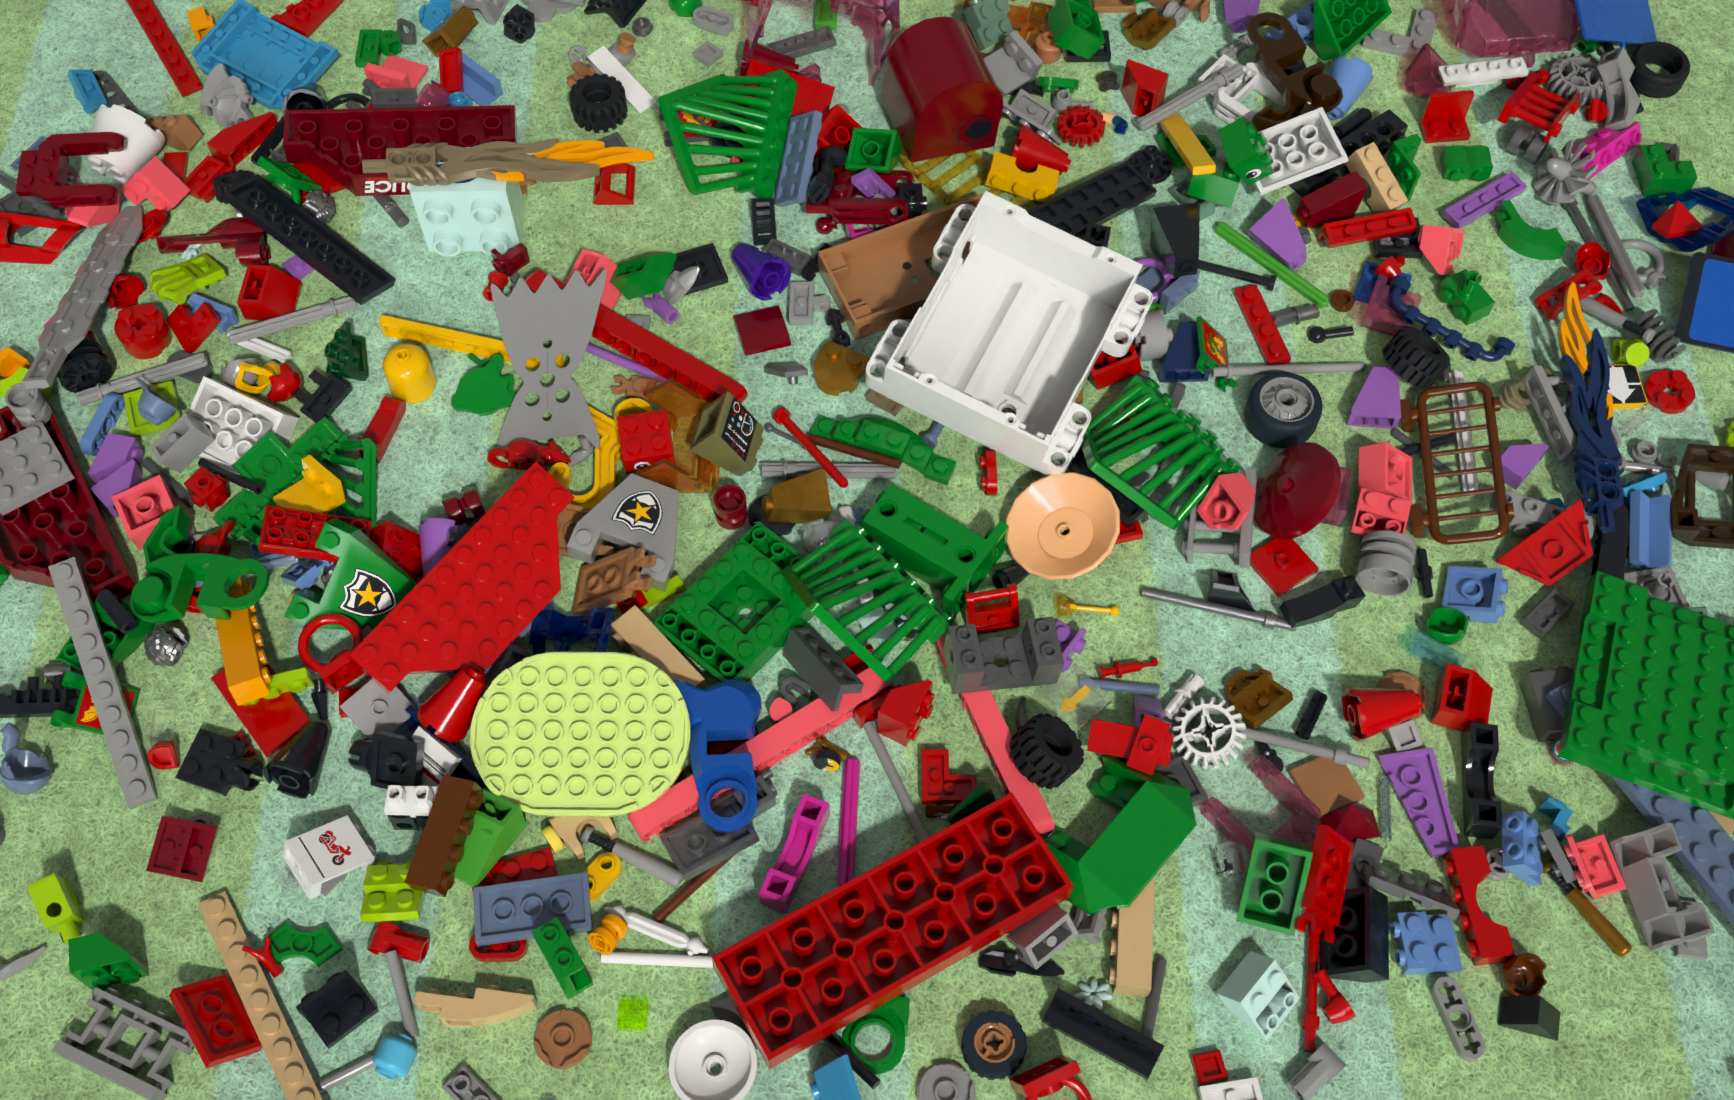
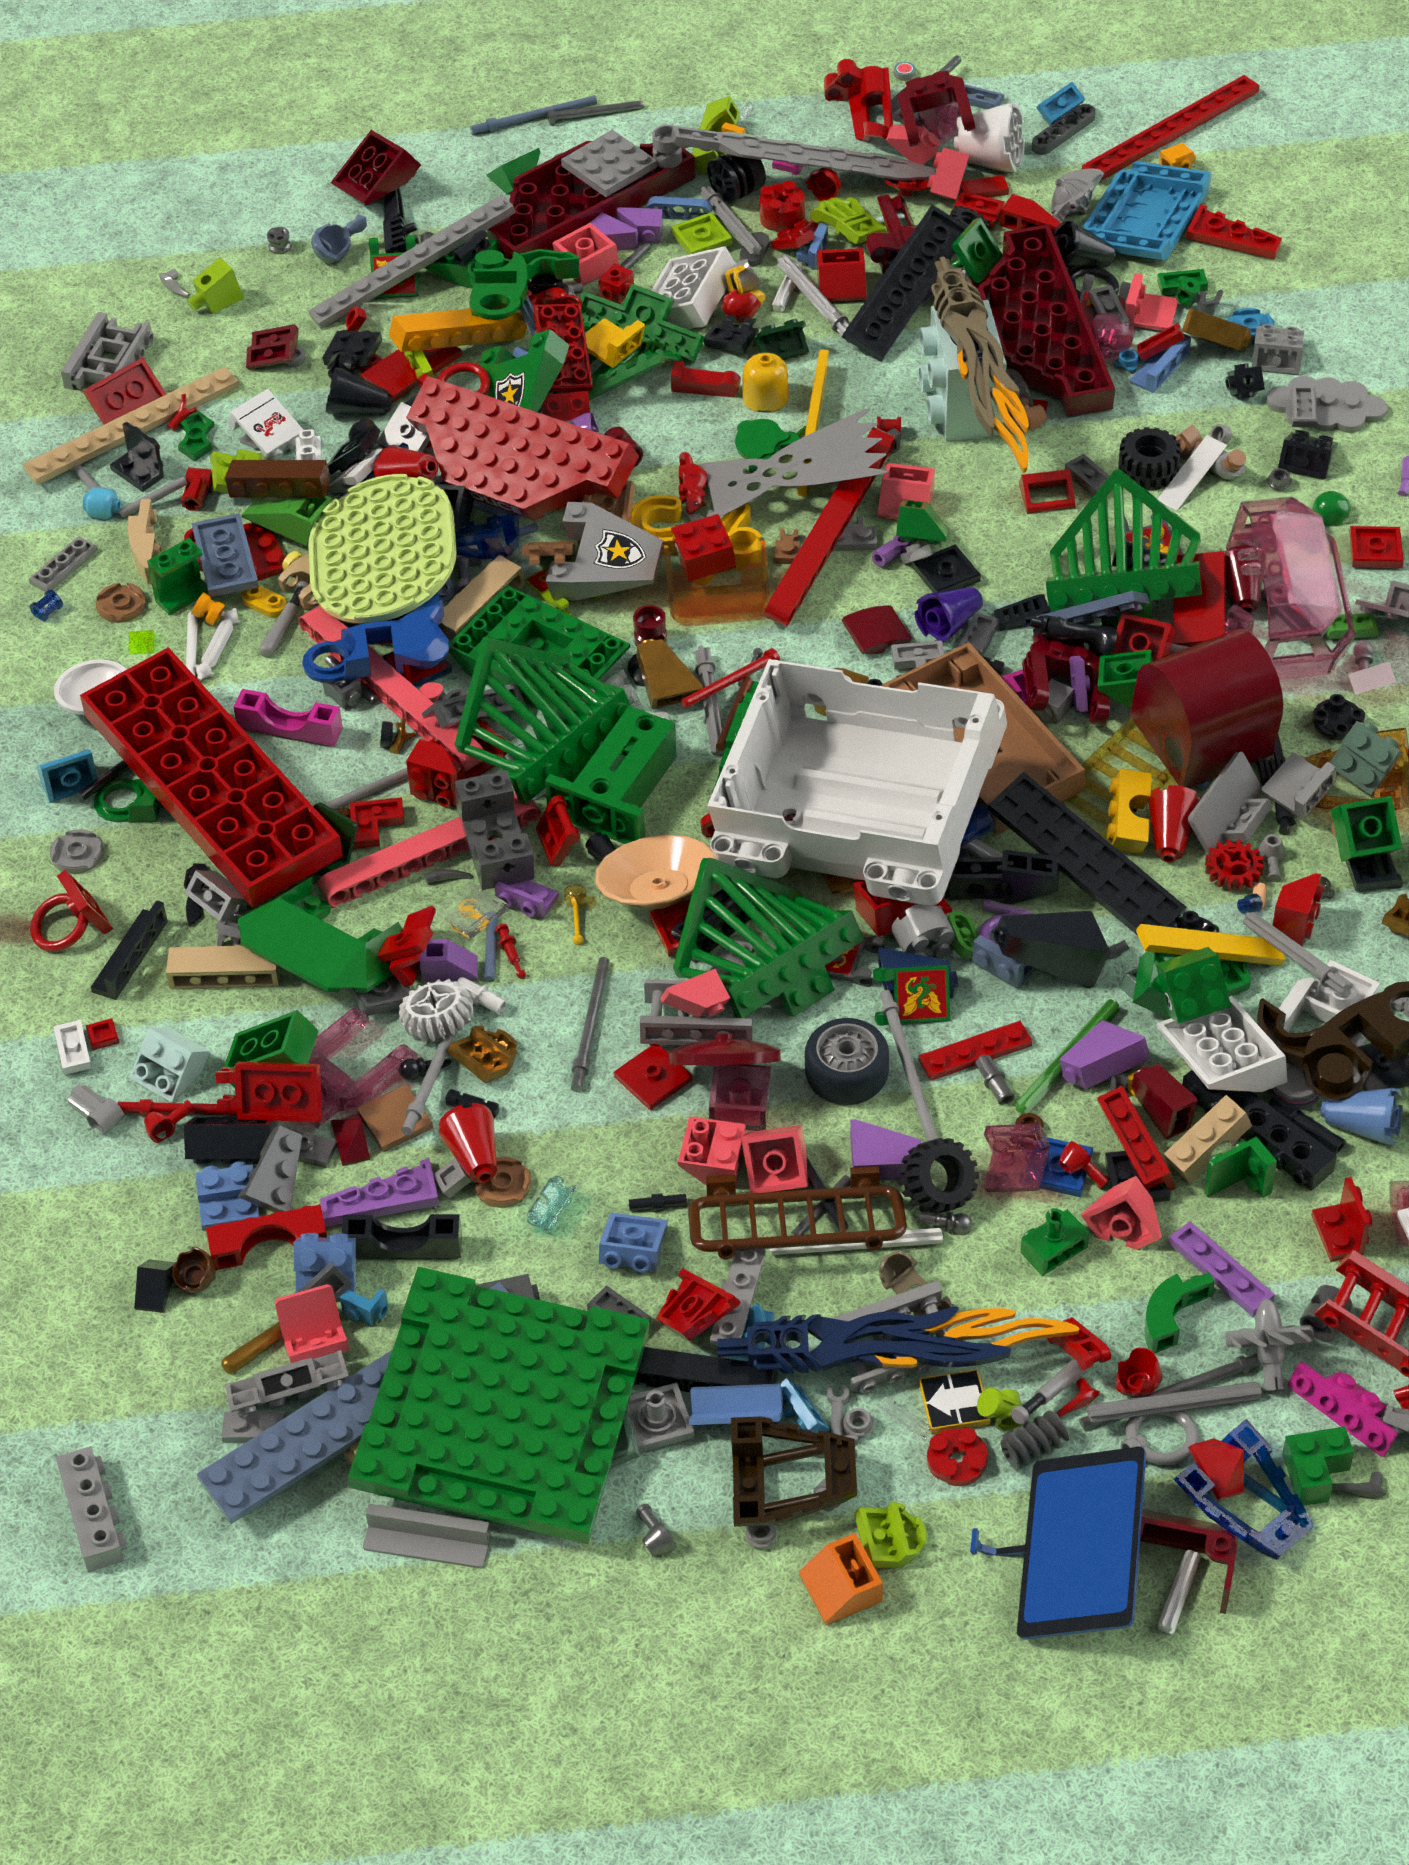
camera: 85 degrees right, 10 degrees down
green slope [68,933,149,990] -> none
sand blue piece [135,377,182,426] -> none
medium nougat slope [144,114,203,151] -> none
flat silver piece [144,625,188,667] -> none
light grey brick [150,413,215,473] -> none
black piece [198,458,264,495] -> none
dark red bracket [491,243,530,277] -> none
copper bar [652,854,736,923] -> none
flat silver plate [660,797,760,882] -> none
olive slope [690,391,764,476] -> none
flat silver piece [764,362,808,385] -> none
dark pink axle [837,758,860,887] -> none
black brick [894,183,927,219] -> none
black wheel [961,1010,1027,1080] -> none
black tyre [1009,713,1084,789] -> none
green plate [1037,77,1079,94] -> none
light aqua plant [1074,978,1113,1009] -> none
dark grey bar [1141,958,1167,1039] -> none
black bar [1198,260,1277,292] -> none
black slope [1207,569,1256,612] -> none
black slope [1279,575,1366,628] -> none
black bar [1307,326,1354,343] -> none
light grey wheel [1355,531,1417,596] -> none
sand blue piece [1378,771,1392,848] -> none
dark blue bar [1389,276,1516,362] -> none
green hair [1425,607,1468,645] -> none
red slope [1431,663,1493,732] -> none
light grey beam [1431,977,1485,1062] -> none
green brick [1440,145,1493,182] -> none
medium lavender slope [1490,444,1549,490] -> none

